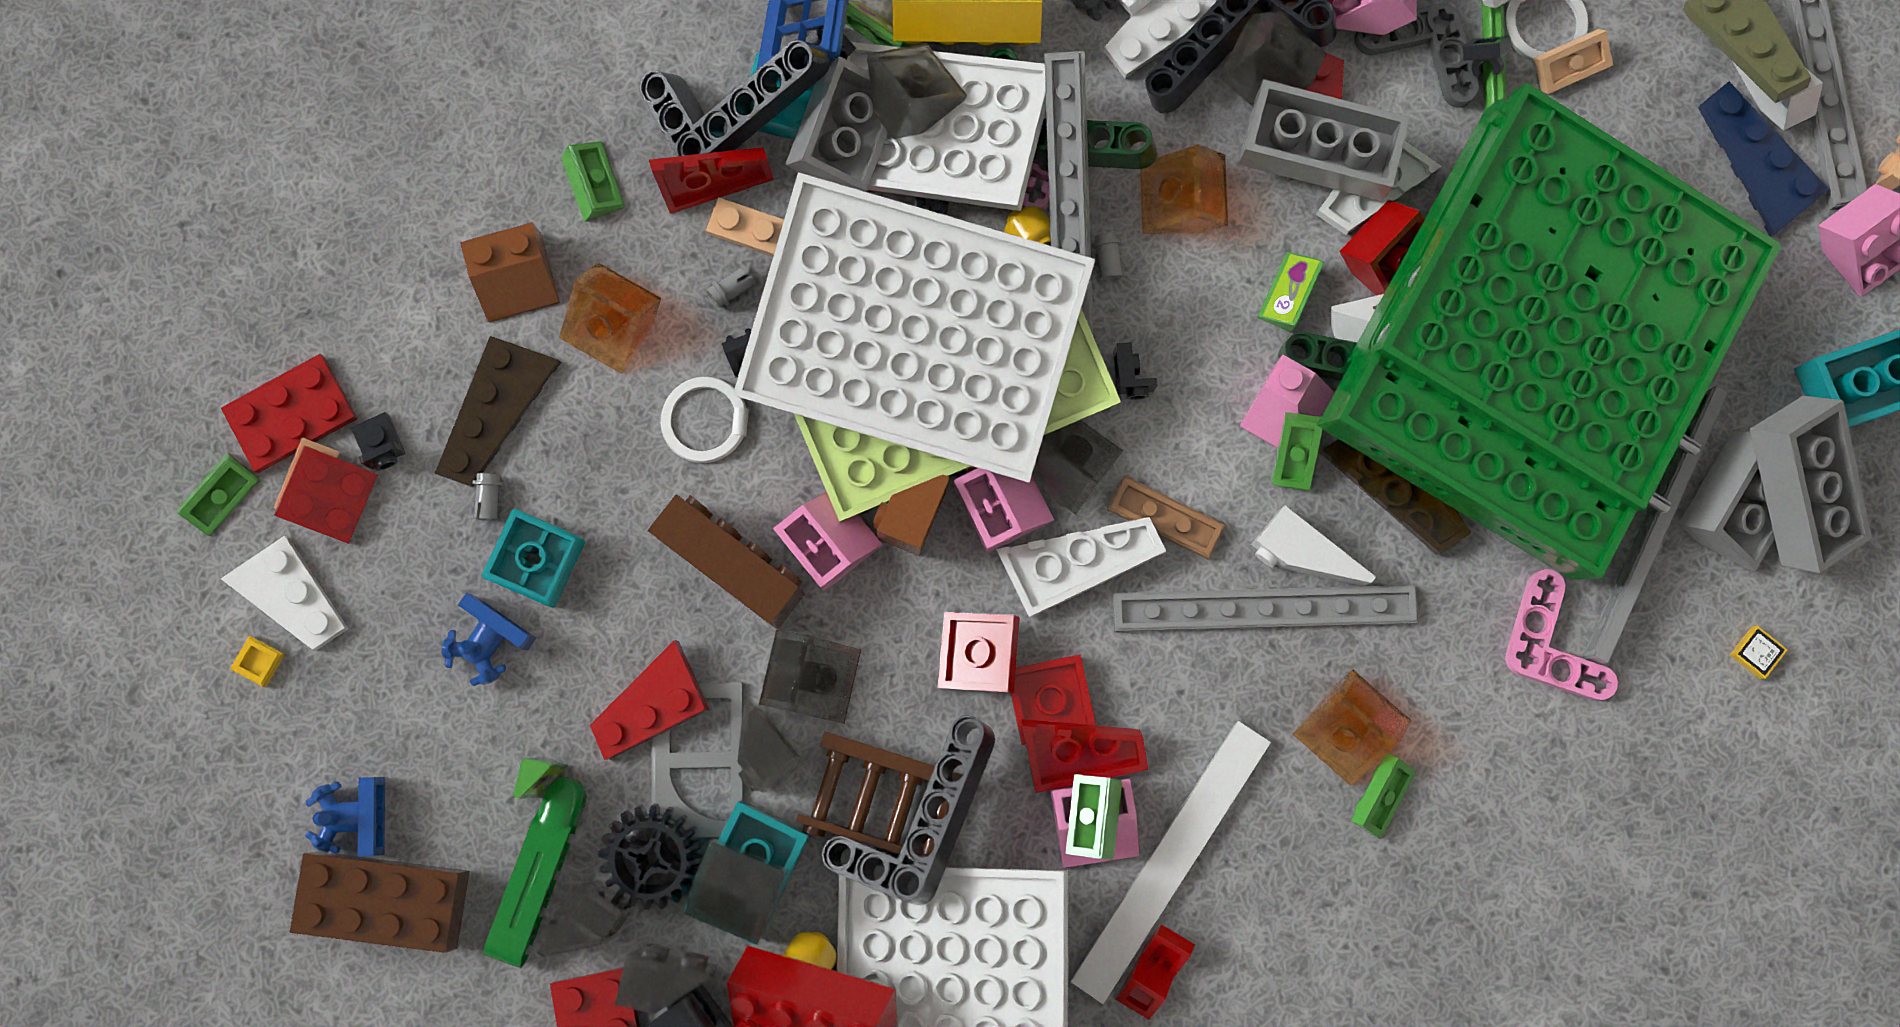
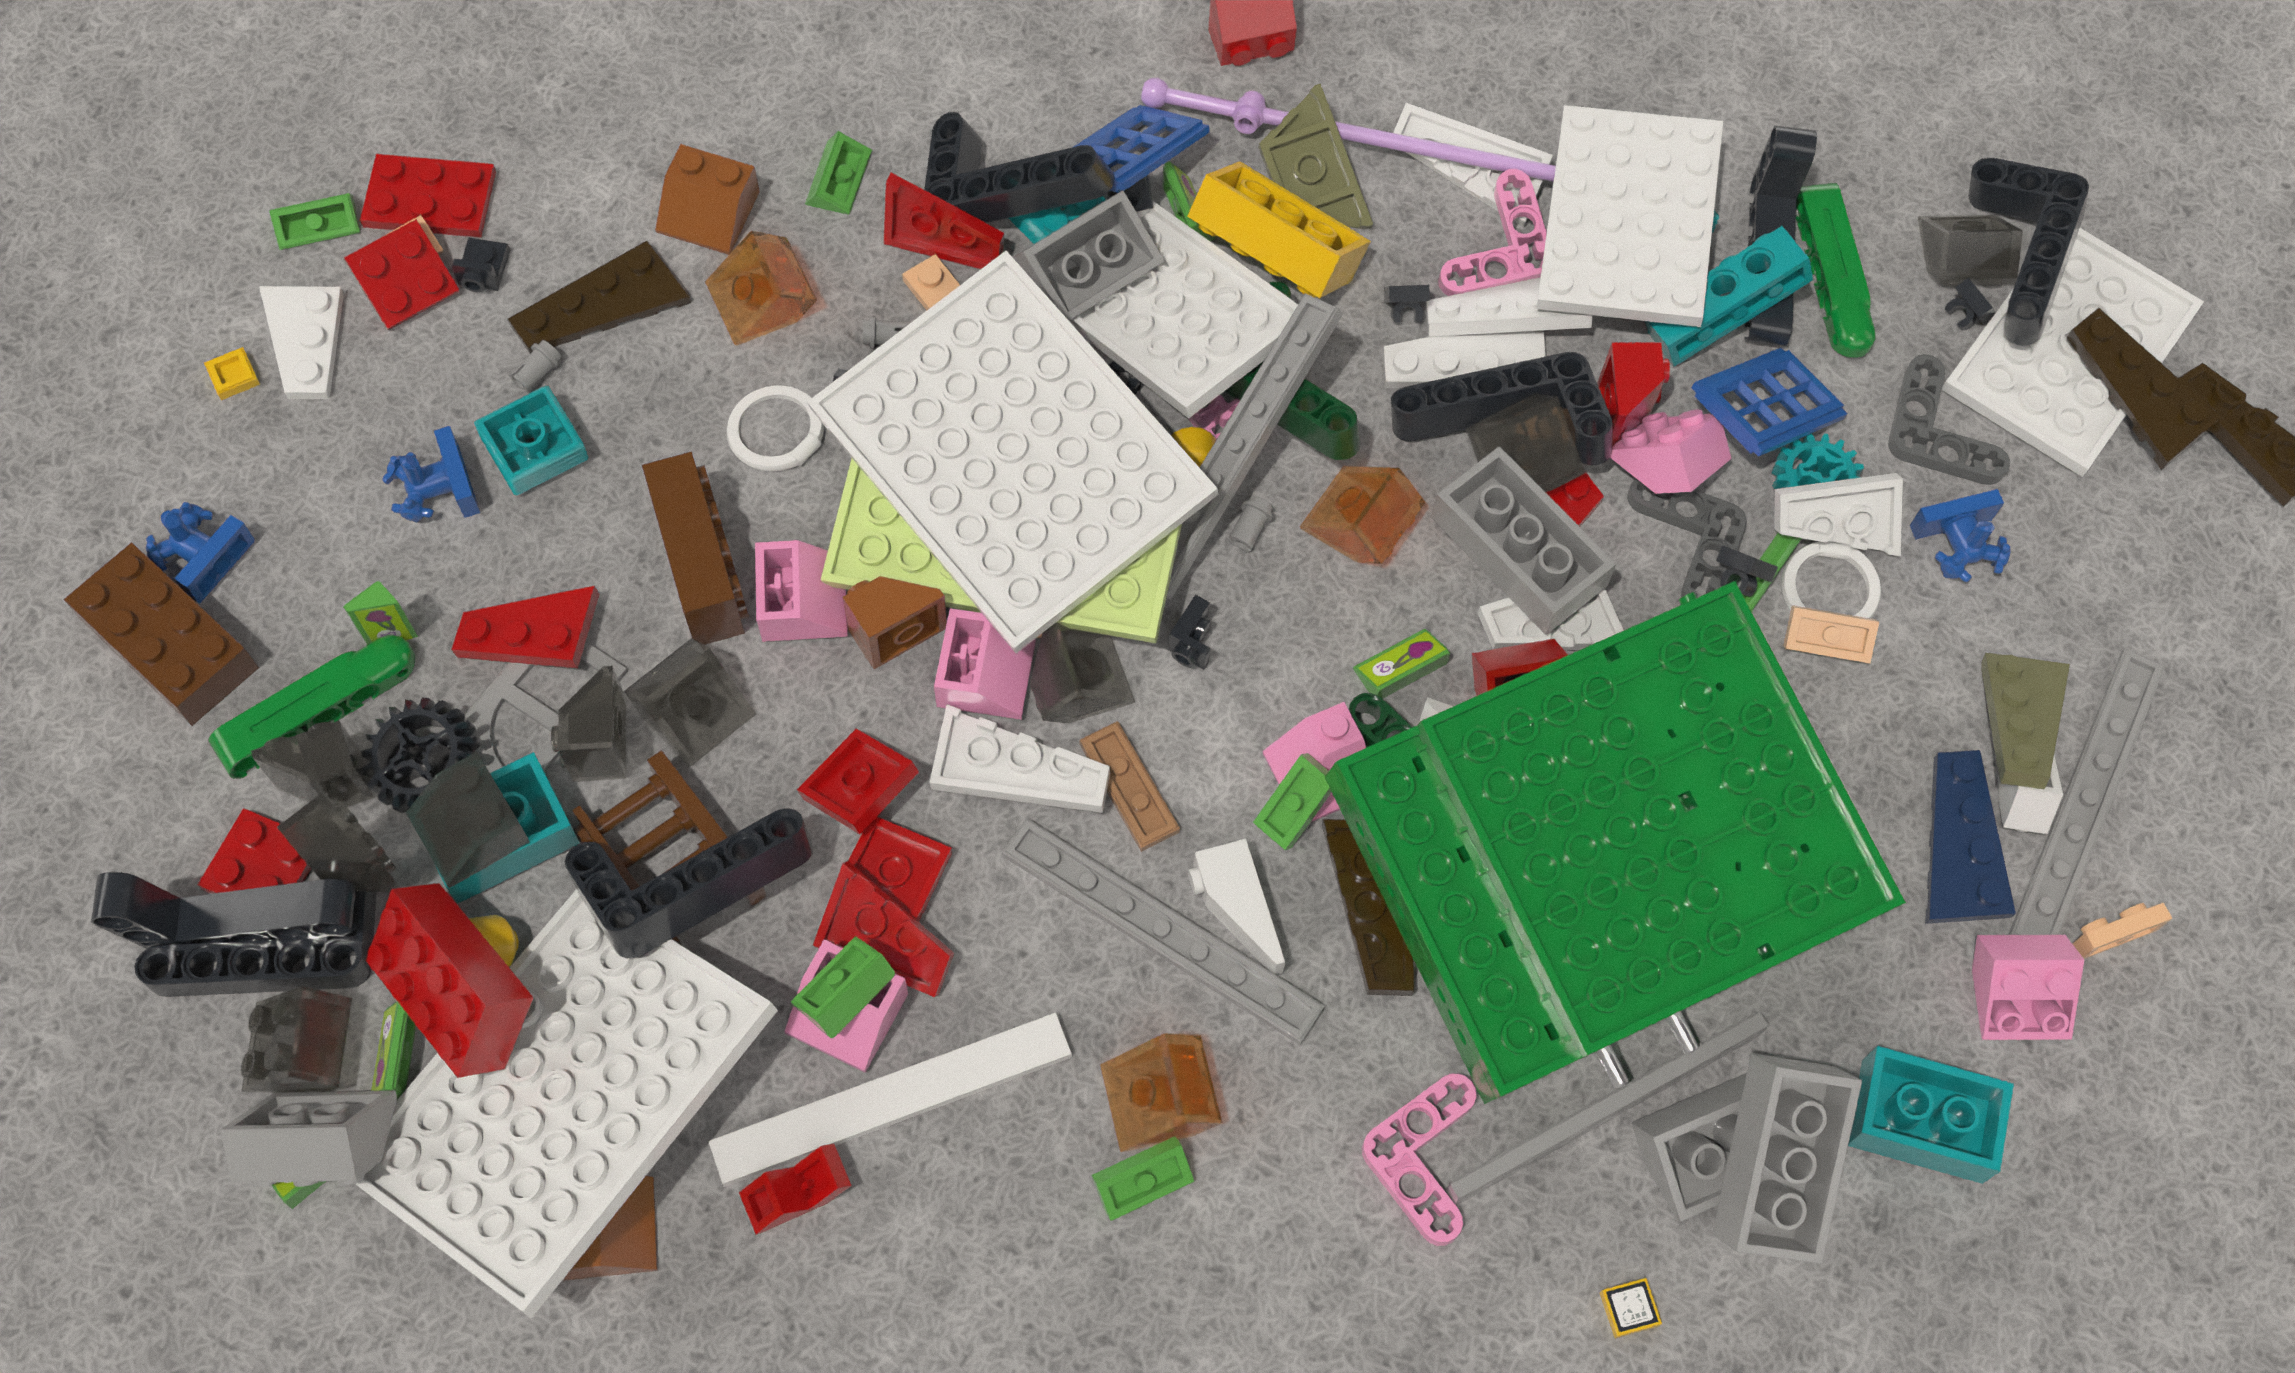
camera: 30 degrees right, 15 degrees down
clear smoke slope [867,44,967,139] -> none

